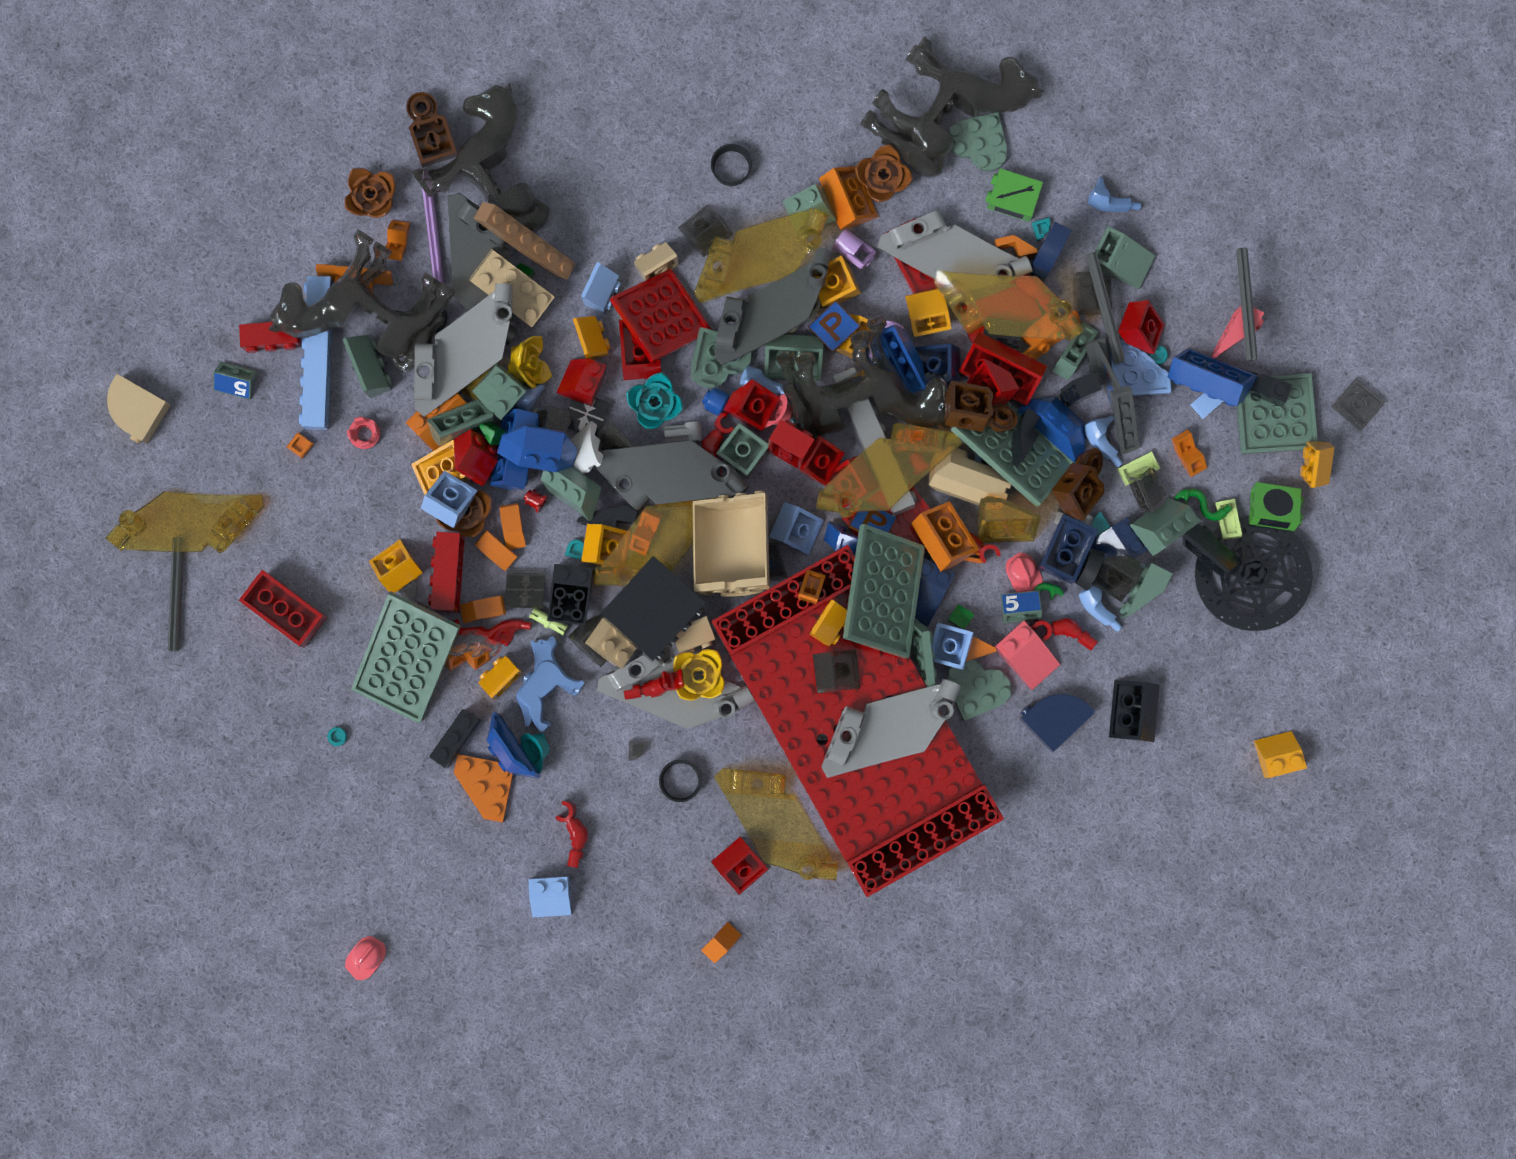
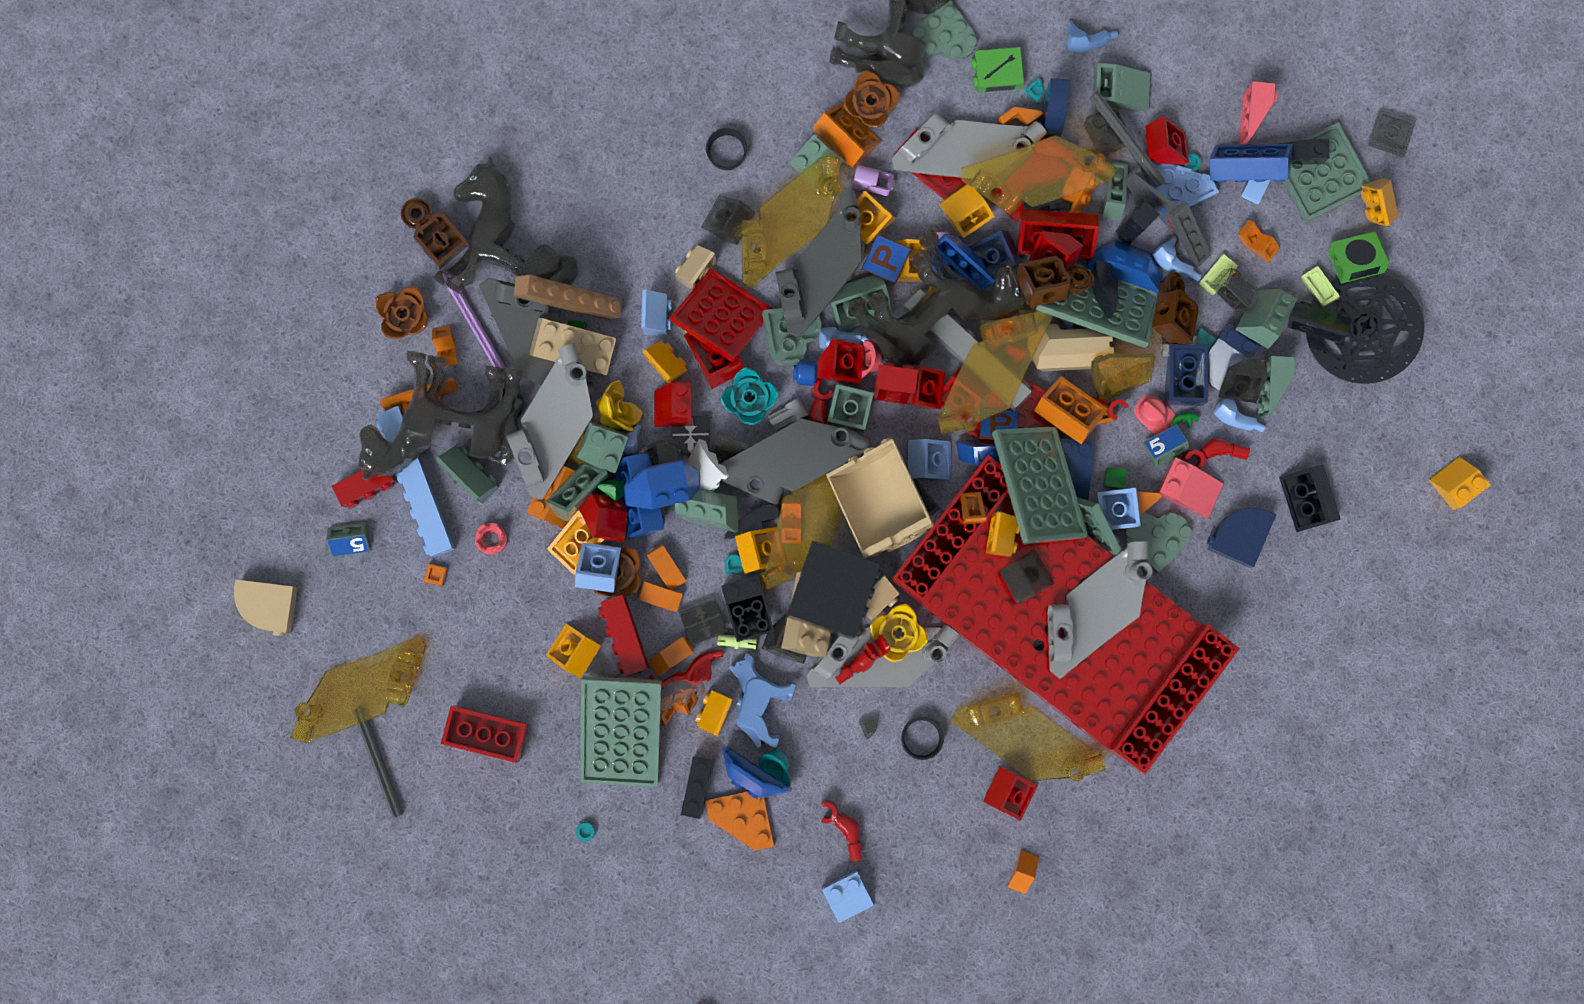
camera: 20 degrees left, 0 degrees up
red brick [524,488,548,513] -> none
black tyre [1075,548,1105,591] -> none
green animal [1174,489,1232,521] -> none
dark grey axle [1236,247,1258,361] -> none

